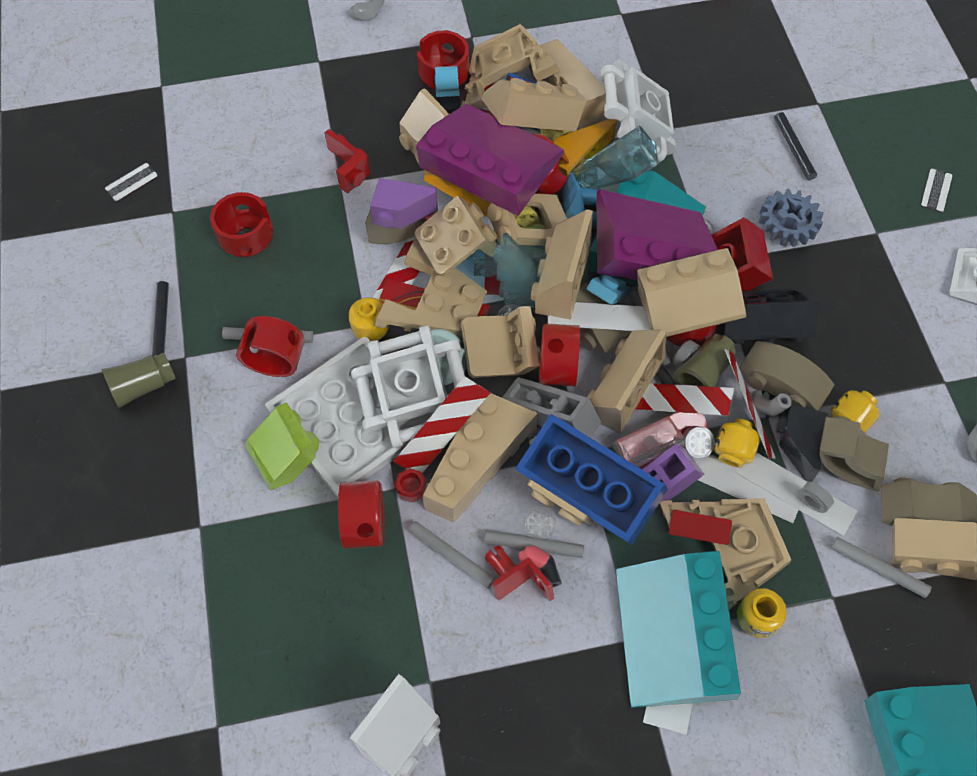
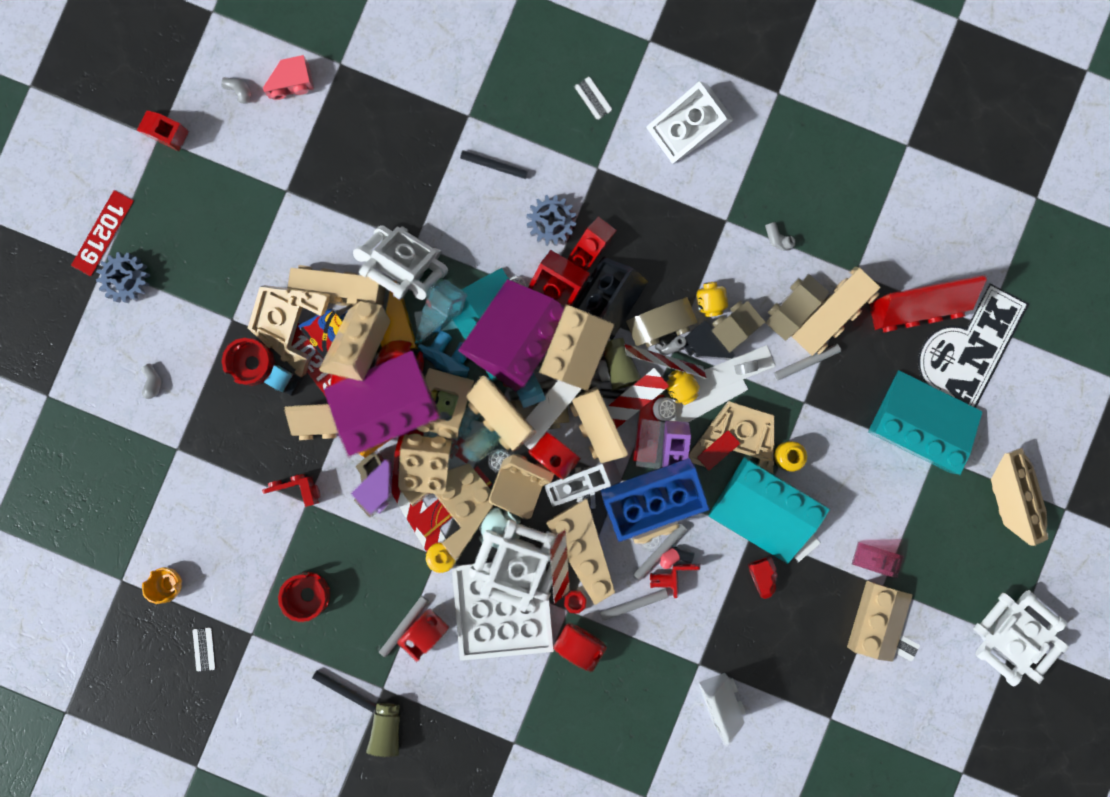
camera: 60 degrees left, 25 degrees up
lime slope [245,402,319,491] -> none
none -> light orange hair [142,567,182,604]
none -> red slope [567,217,617,271]
none -> red rock [748,556,778,599]

